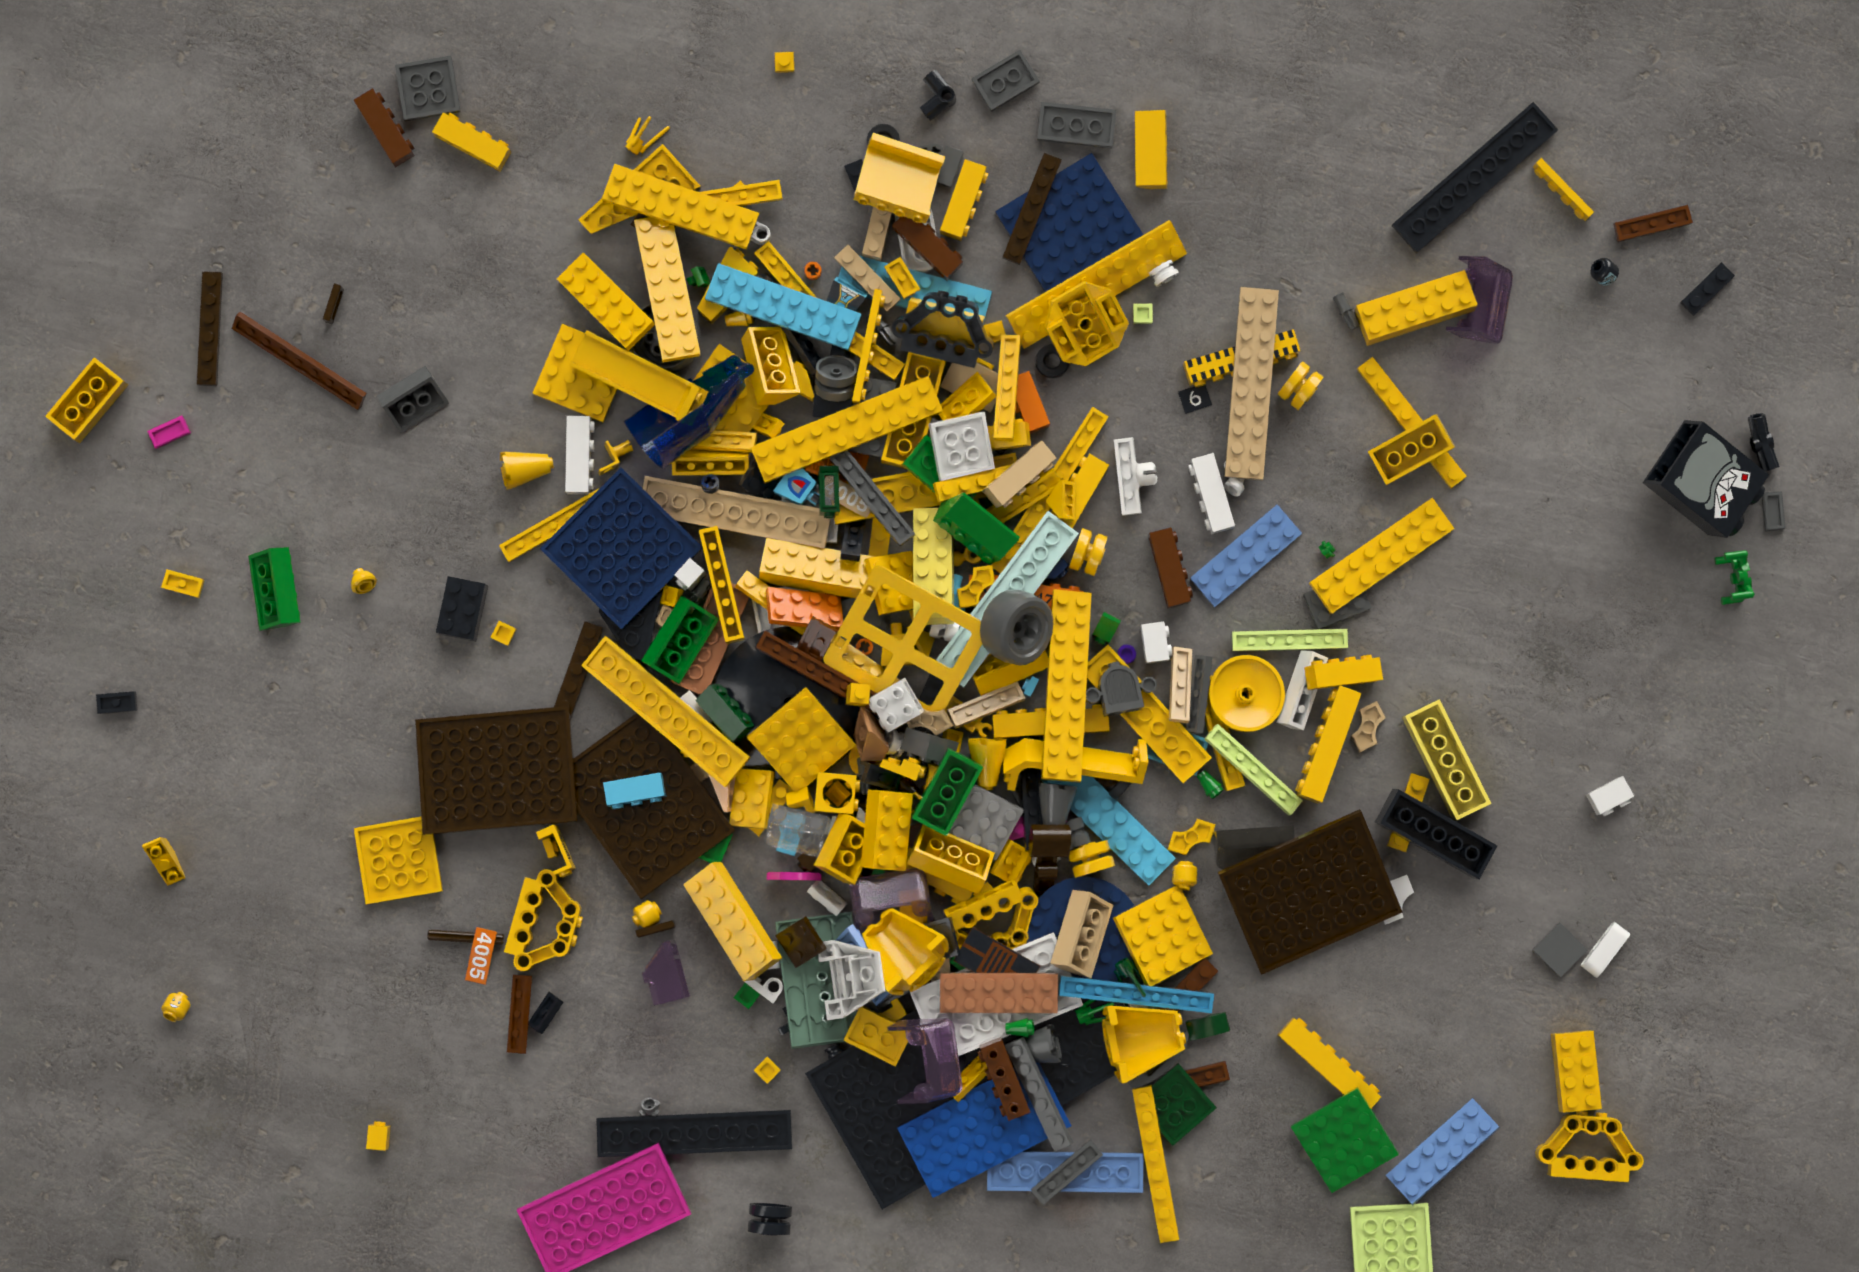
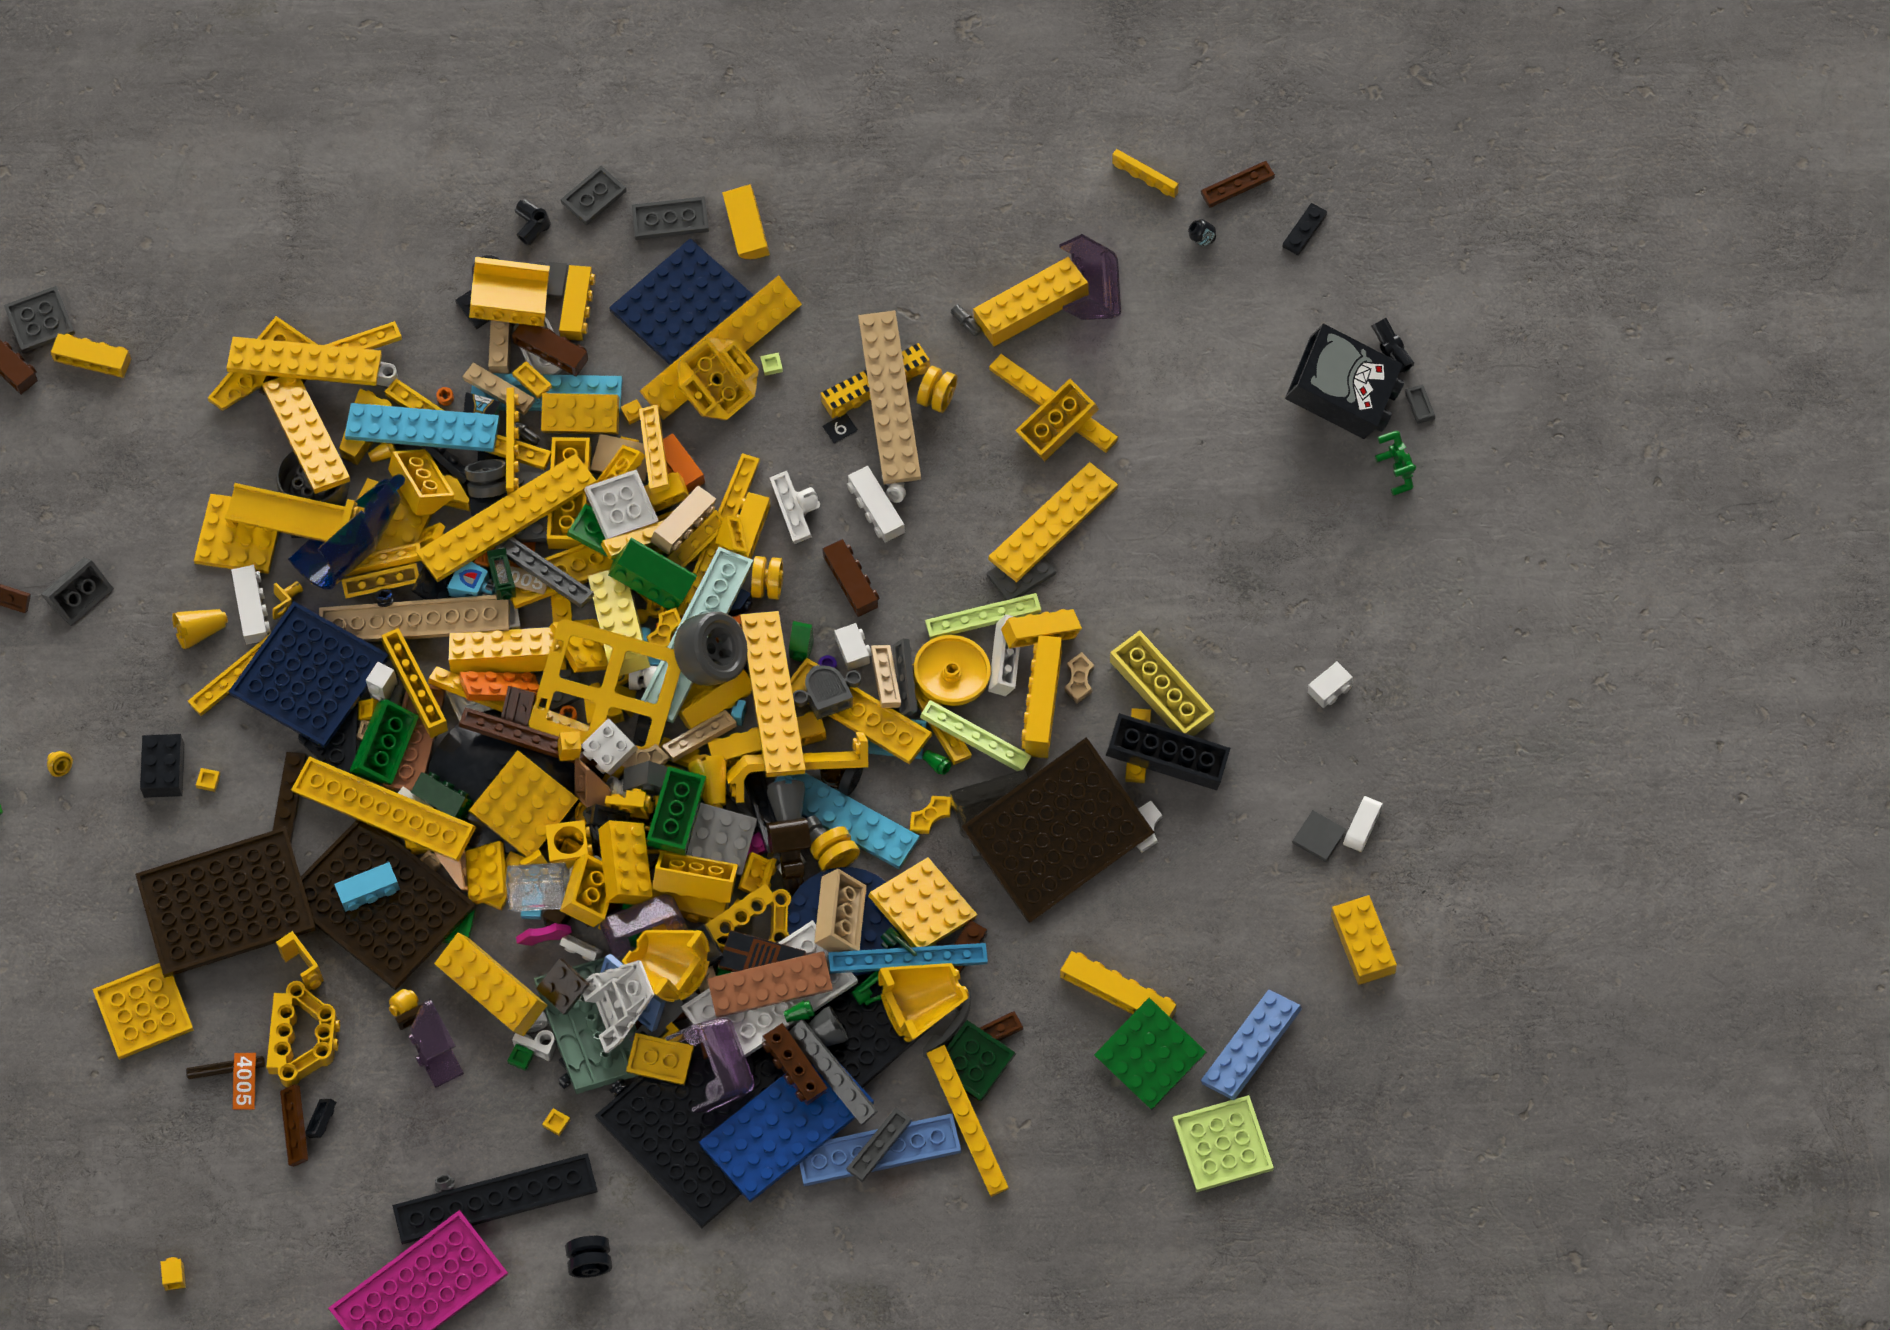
camera: 10 degrees left, 20 degrees down
yellow plate [542,838,559,859] -> none
yellow plate [557,252,655,351] -> none
yellow plant [625,116,670,155] -> none
green tile [686,266,711,288] -> none
yellow plate [775,52,794,73] -> none
black plate [840,519,866,562] -> none
black brick [892,291,994,368] -> none
yellow plate [945,1055,988,1102] -> none
dark brown plate [1002,153,1062,265] -> none
black tyre [1035,344,1069,378] -> none
white wheel [1149,260,1179,287] -> none
yellow head [1172,861,1198,890] -> none
dark green slope [1185,1012,1230,1041] -> none
medium blue plate [1190,505,1302,608] -> none
green plate [1319,541,1336,559] -> none
black plate [1391,102,1558,254] -> none
yellow brick [1535,1111,1644,1182] -> none

